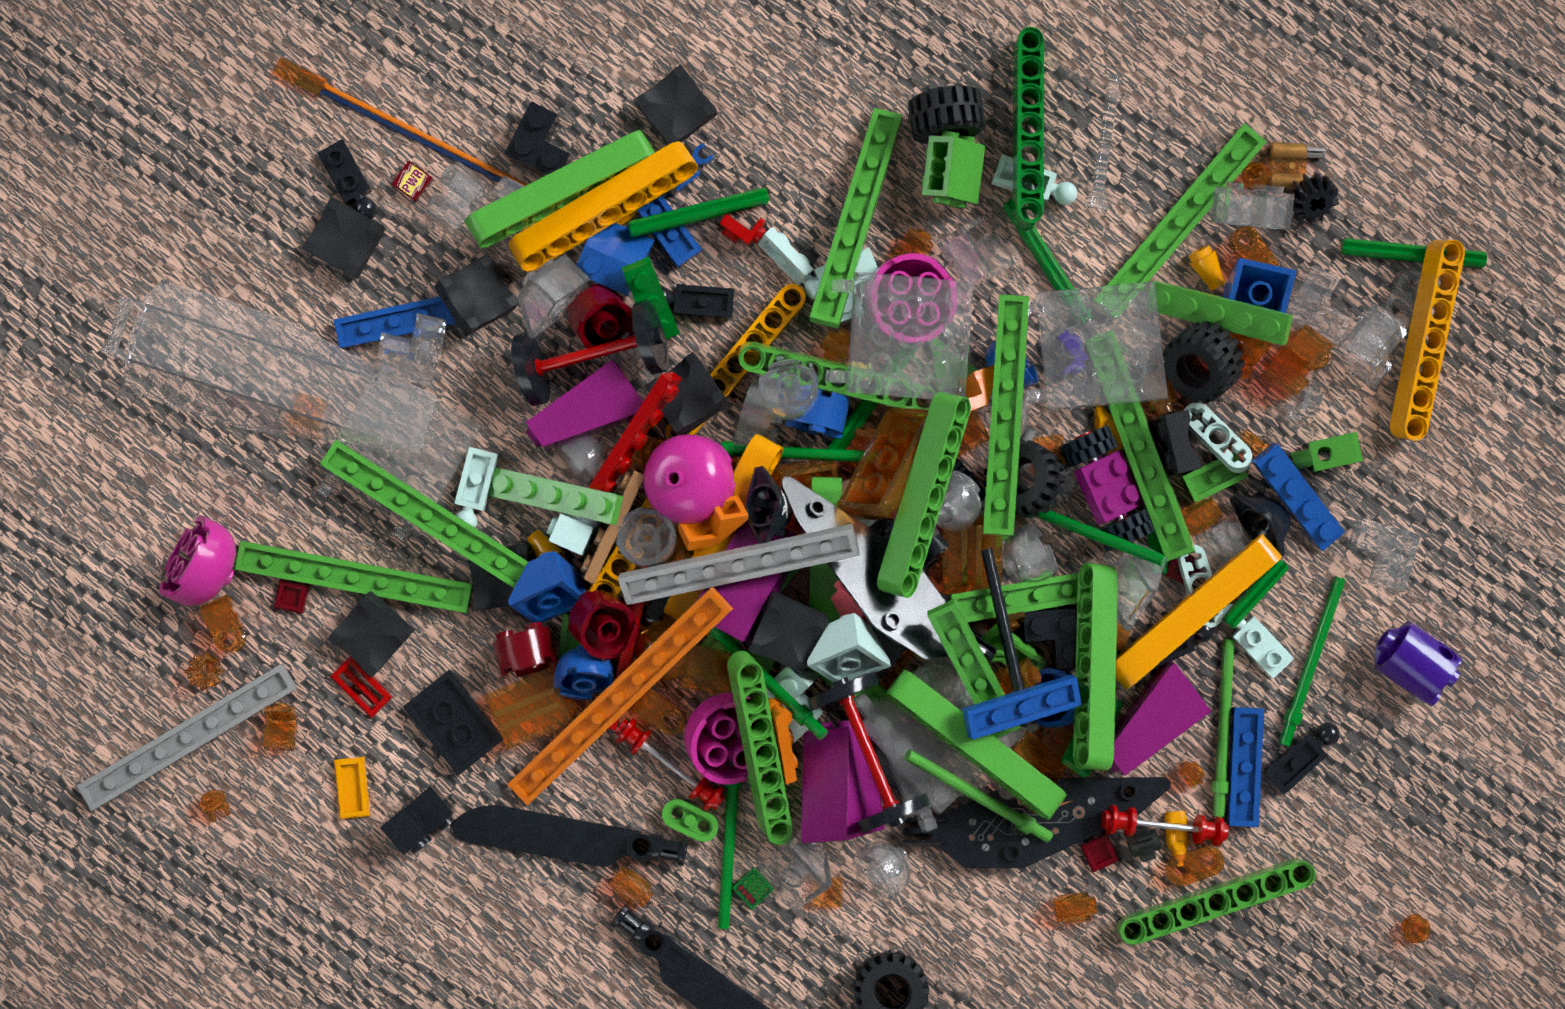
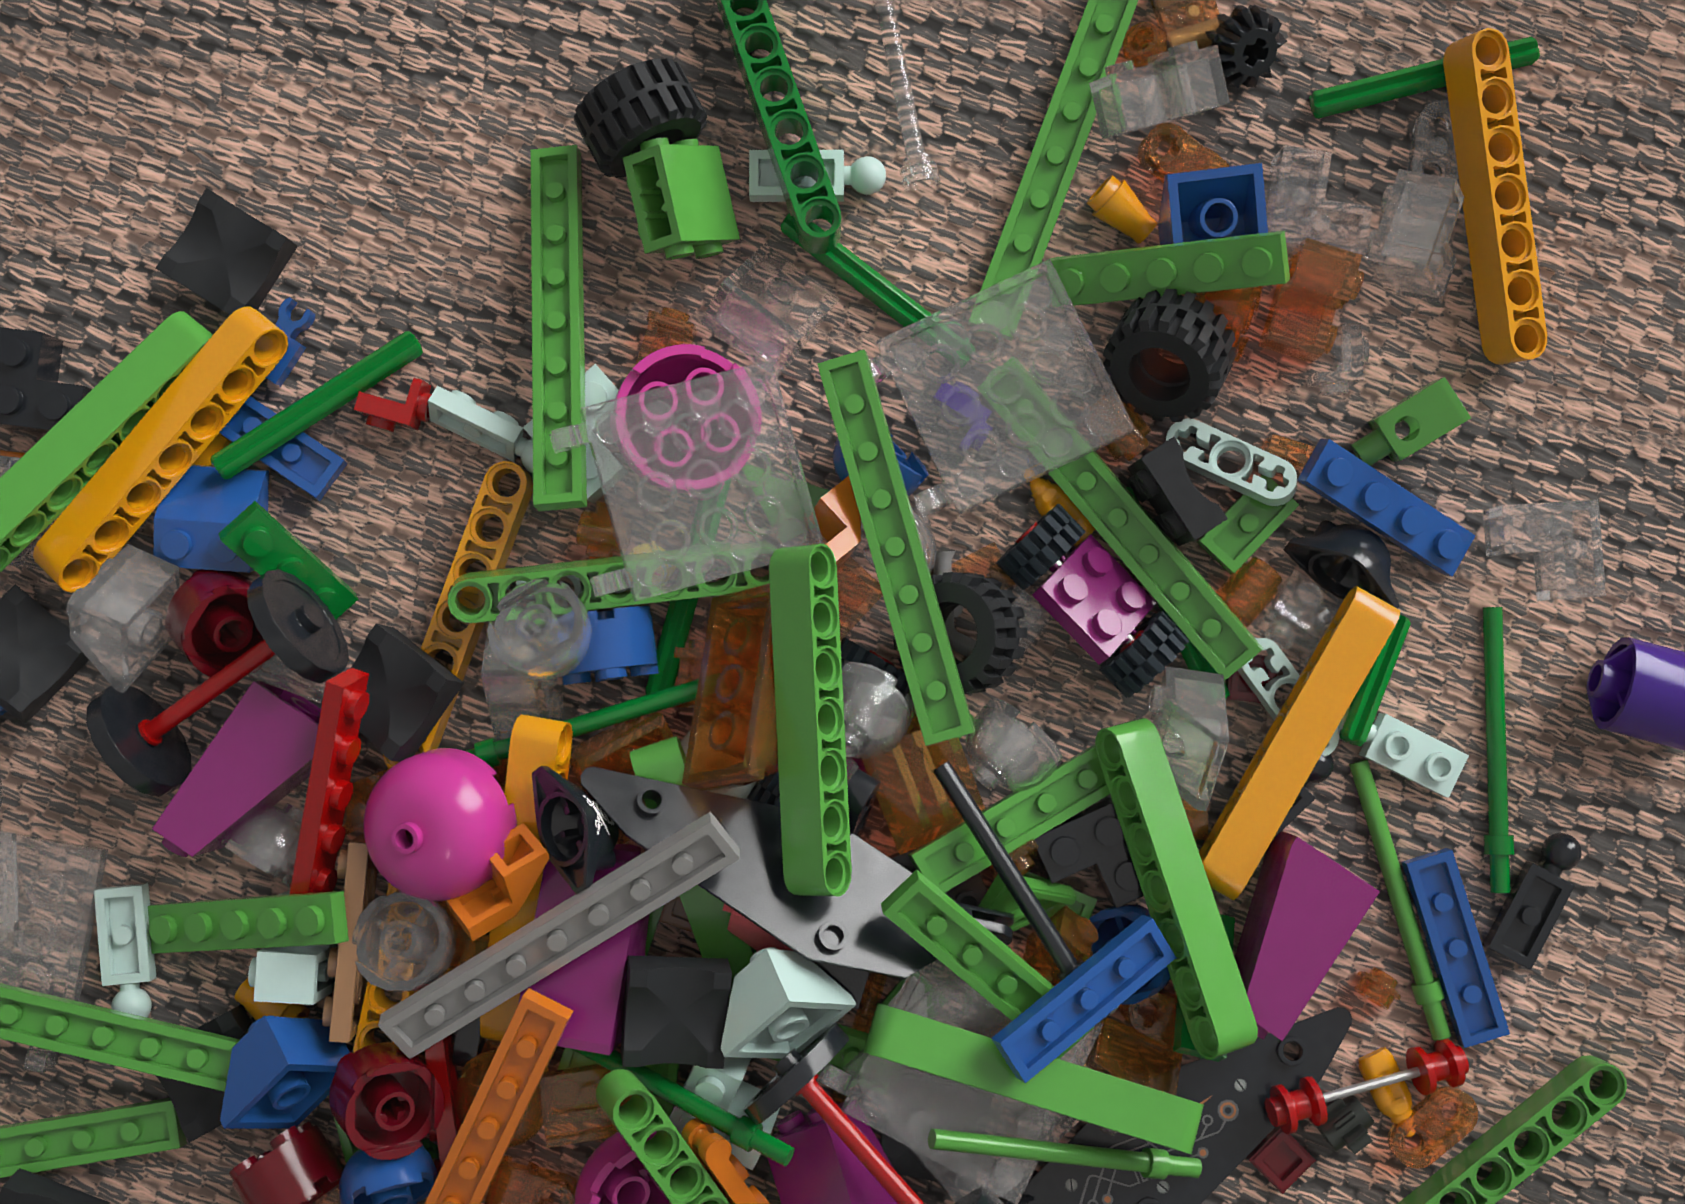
camera: 20 degrees left, 0 degrees up
black plate [661,284,735,319] -> none
green bar [1027,510,1166,567] -> none

